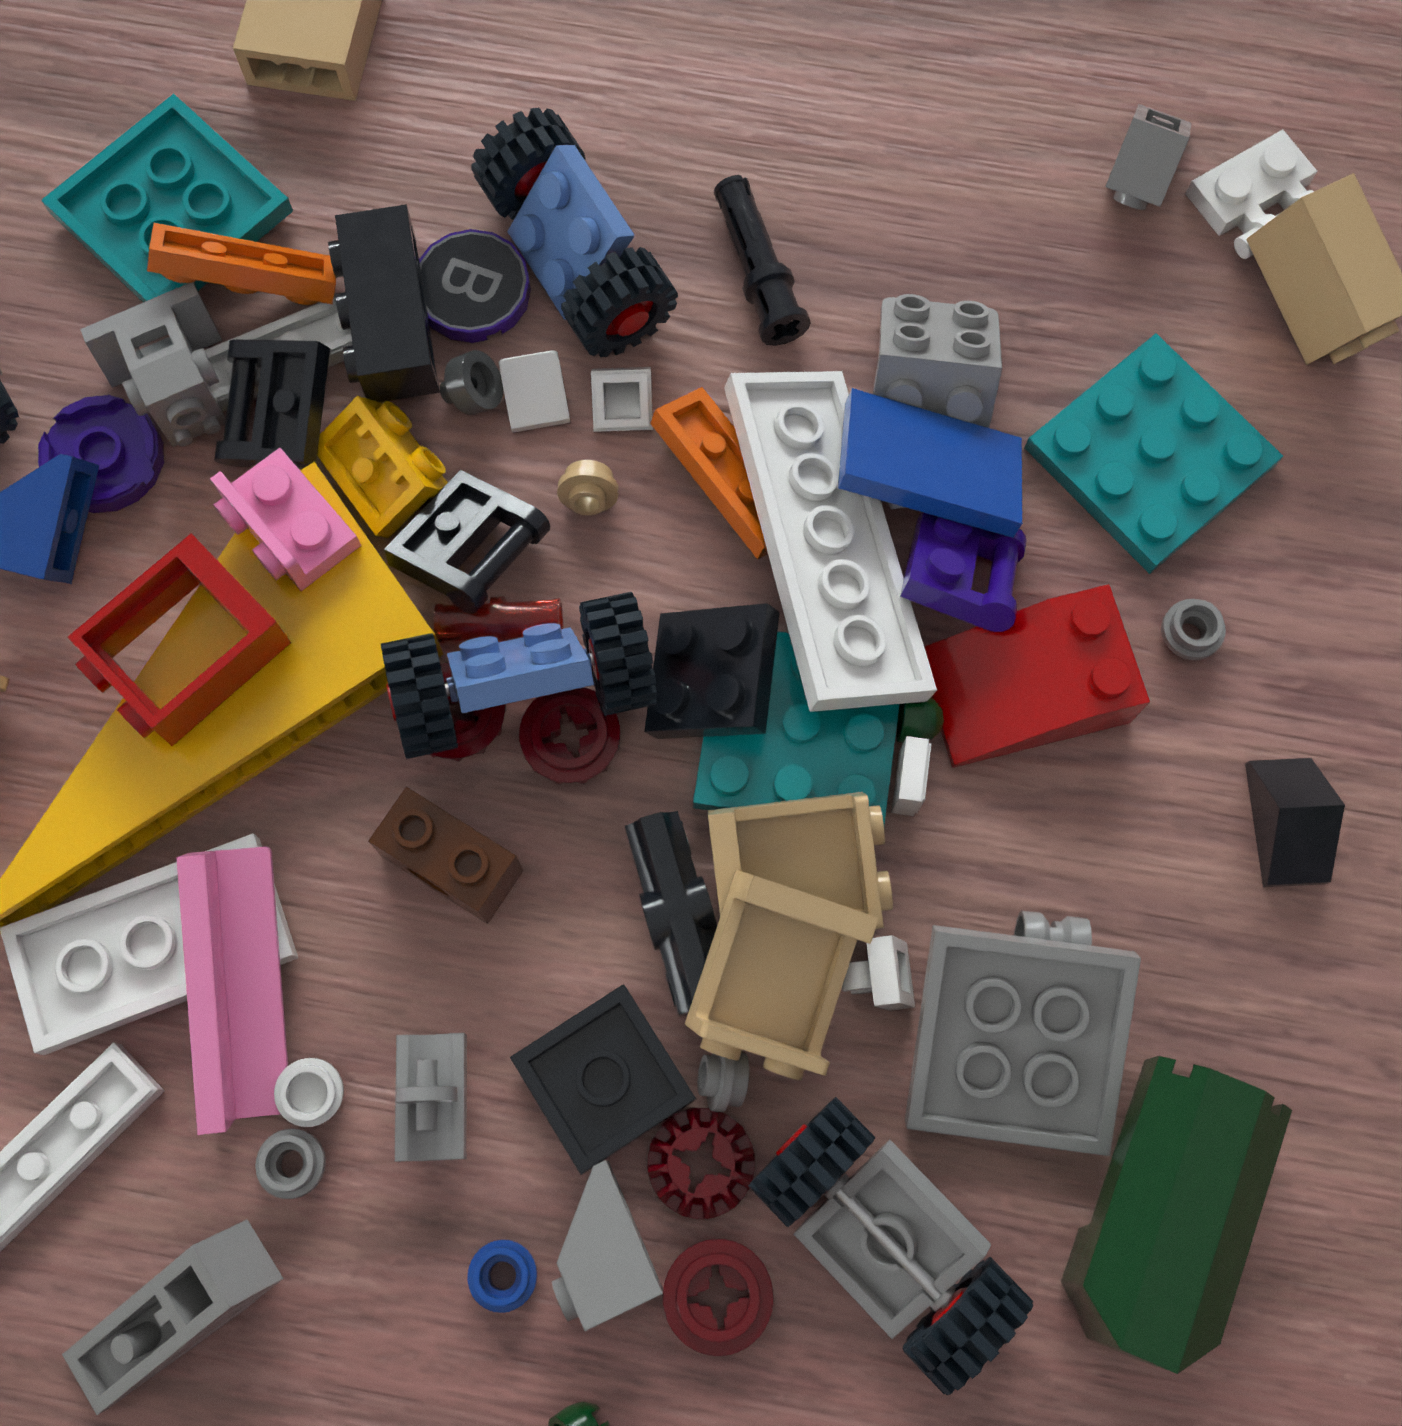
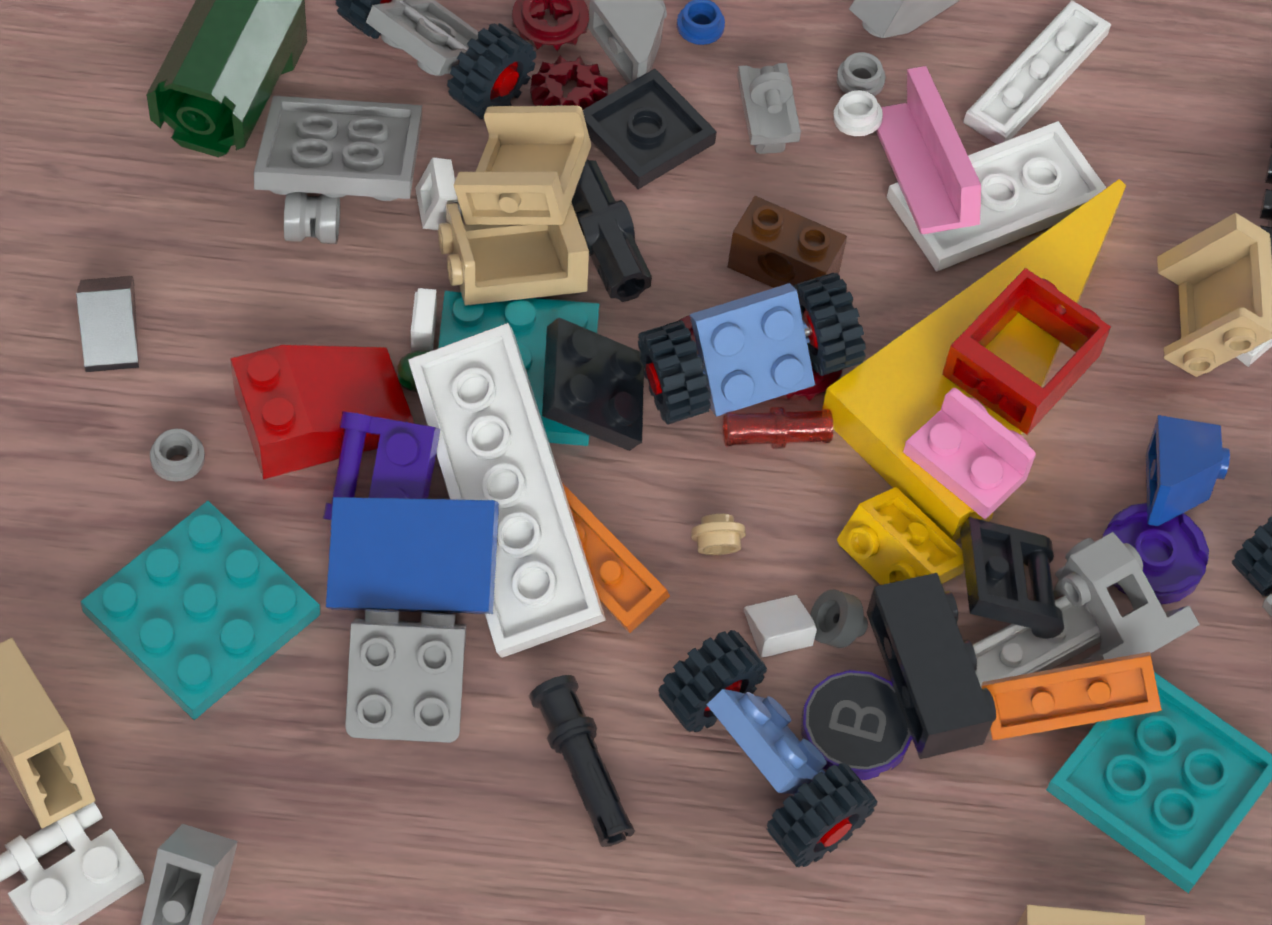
camera: 170 degrees right, 15 degrees down
black plate [384,470,551,614] -> none
white slope [591,367,653,432] -> none

